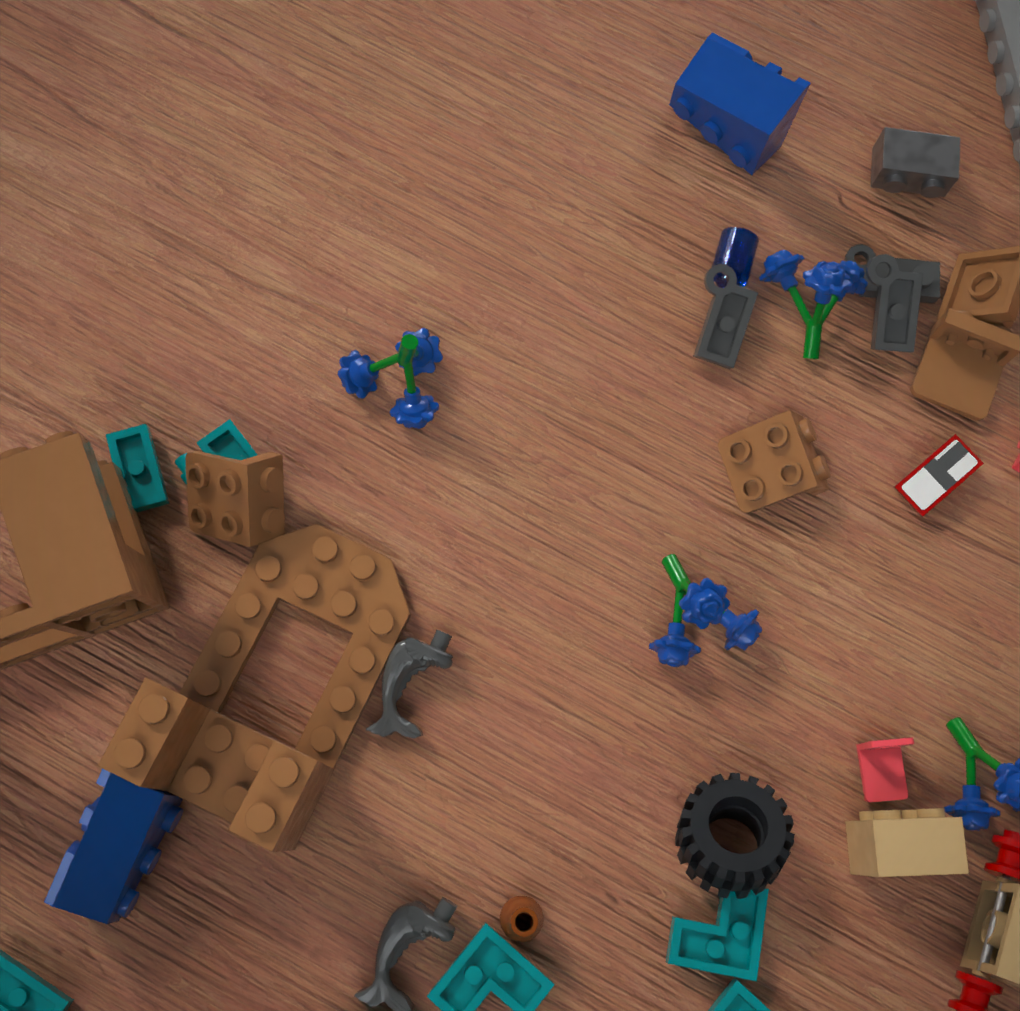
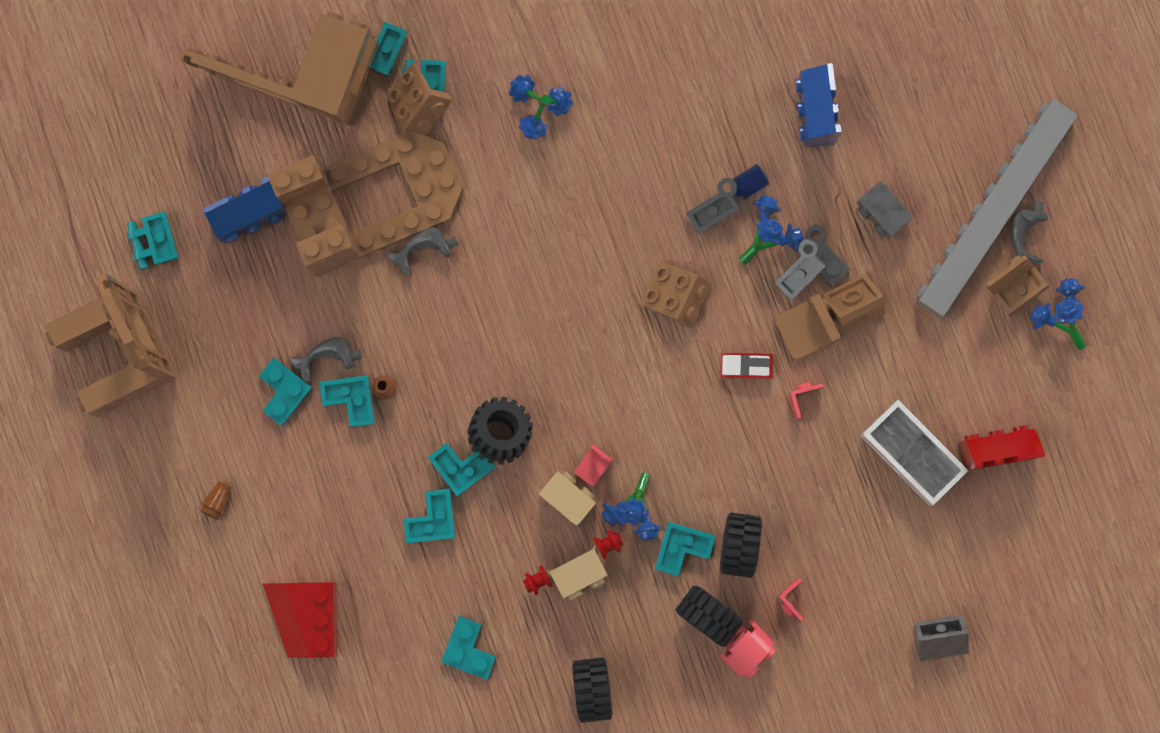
camera: 55 degrees right, 10 degrees up
blue plant [649,554,762,668] -> none

